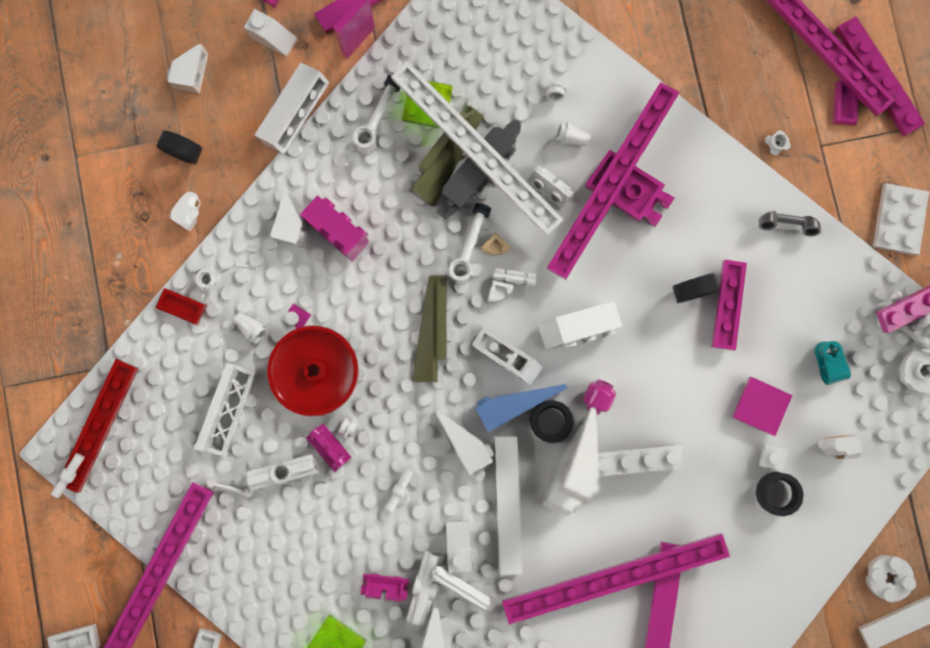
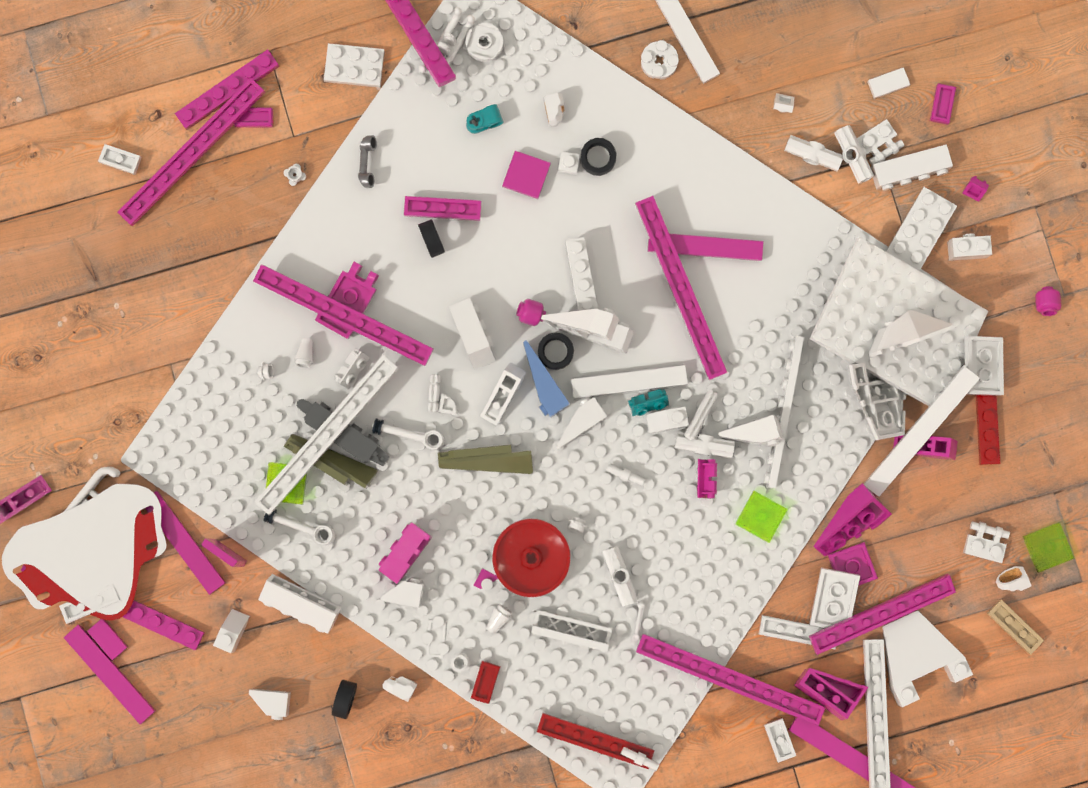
camera: 90 degrees left, 0 degrees up
dark pink hinge [306,423,352,472] -> none
tan tile [480,232,511,255] -> none
none -> teal hinge [628,389,669,417]

